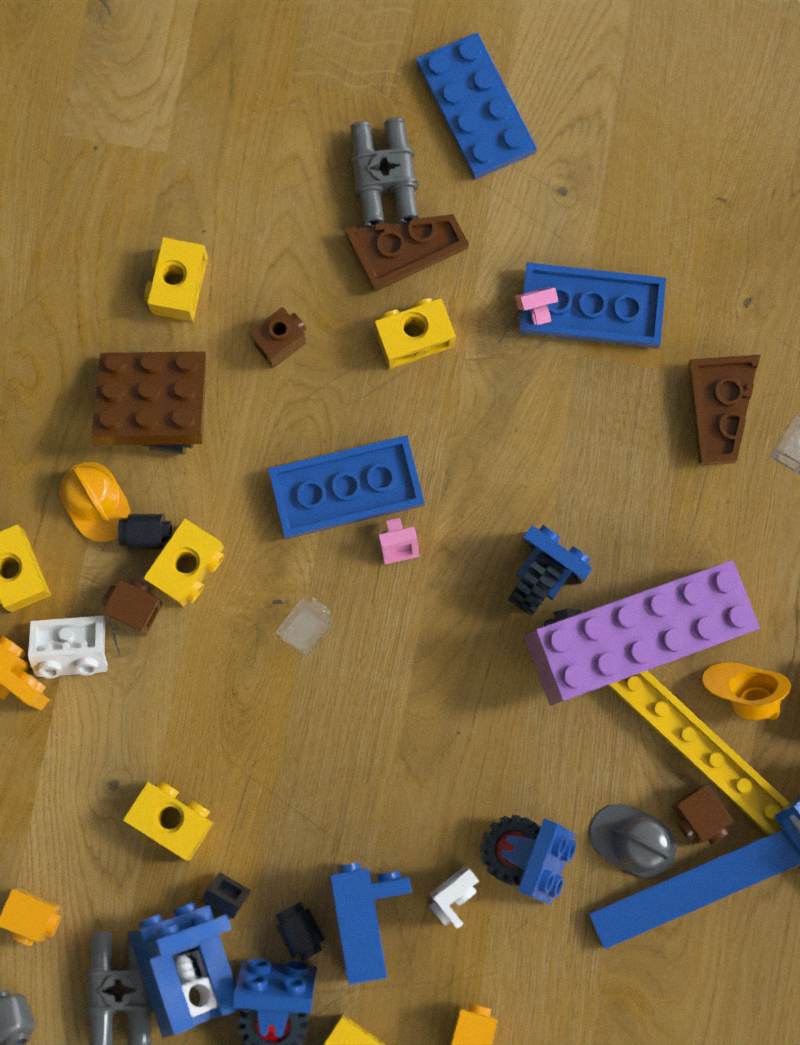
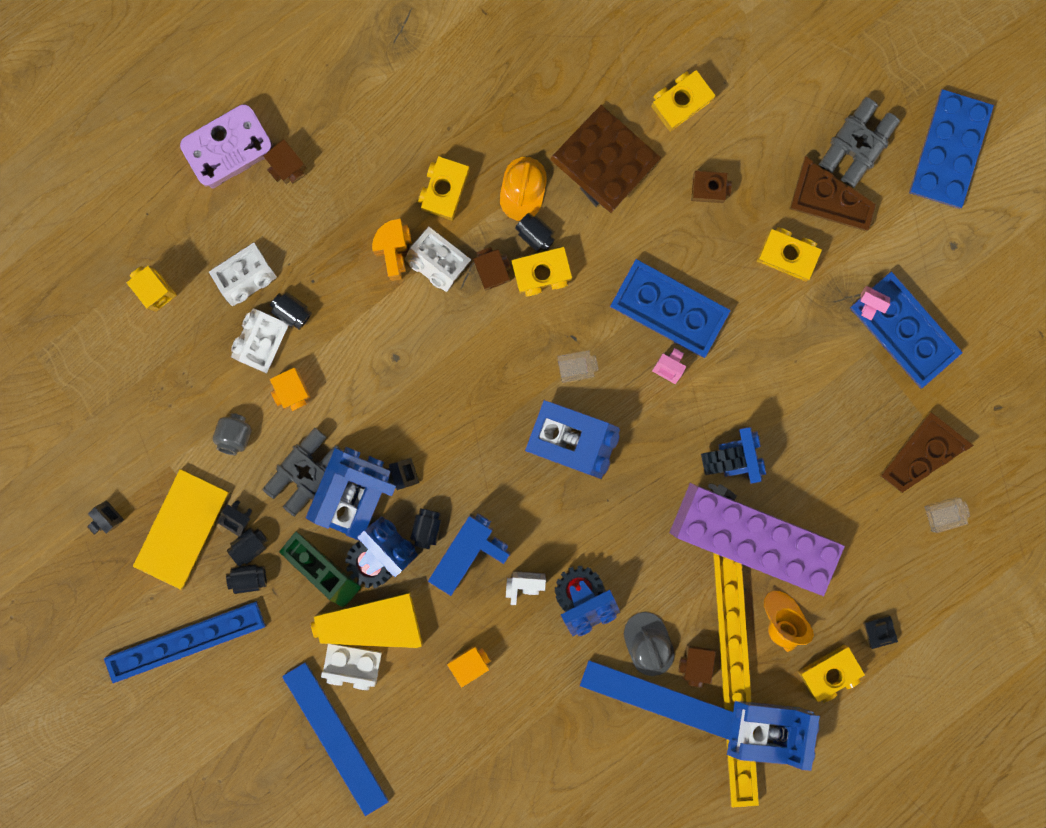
camera: 40 degrees right, 10 degrees up
yellow brick [123,780,214,861] -> none
none -> blue brick [525,400,620,479]

